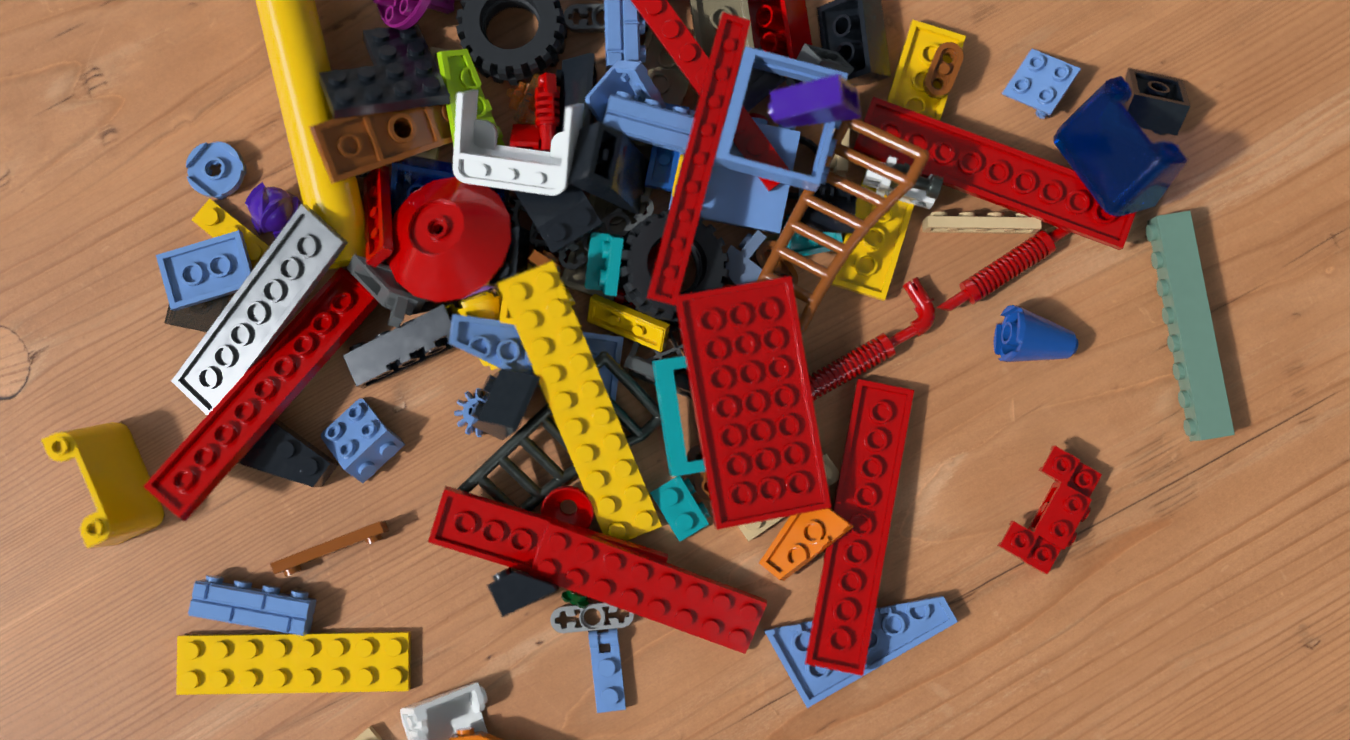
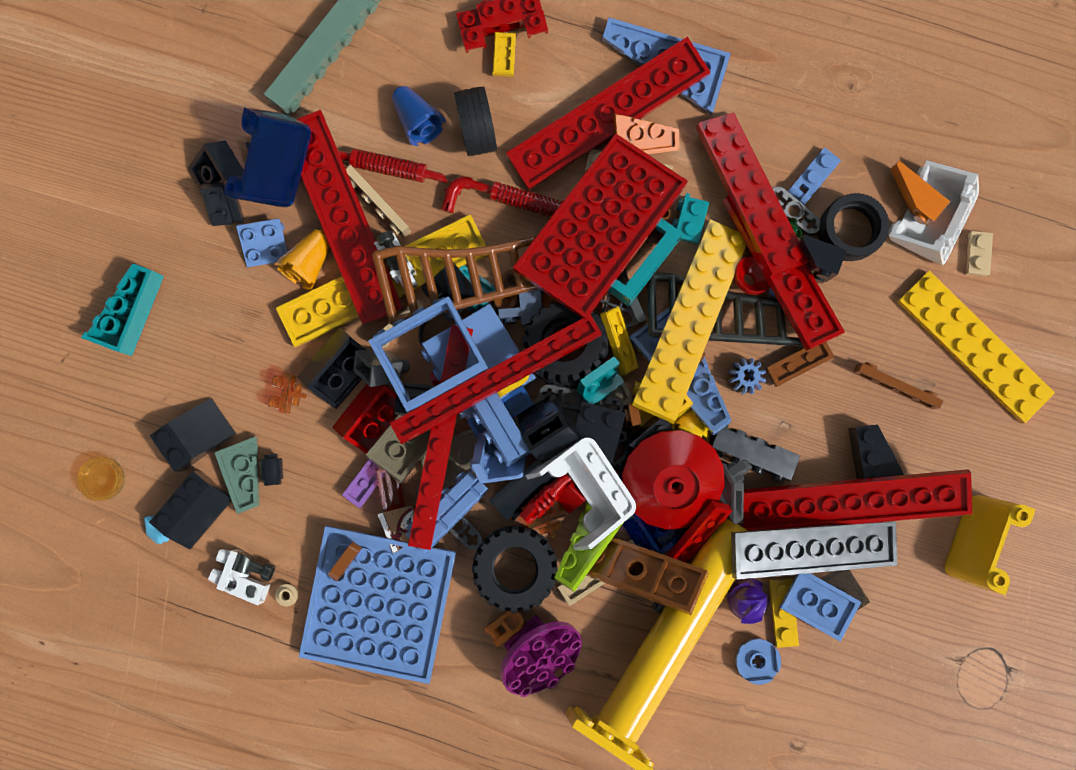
camera: 130 degrees left, 0 degrees up
medium blue brick [188,575,316,636] -> none
black plate [319,24,450,119] -> none
medium blue bracket [321,398,405,483] -> none
black slope [471,369,540,440] -> none
dark purple slope [768,74,862,128] -> none
dark orange plate [923,42,964,99] -> none
none -> black plate [200,182,244,226]
none -> light orange cone [275,229,330,290]
none -> black tyre [454,86,497,156]
none -> yellow plate [492,32,516,77]
none -> dark orange plate [765,342,834,387]
none -> black tyre [818,193,889,262]

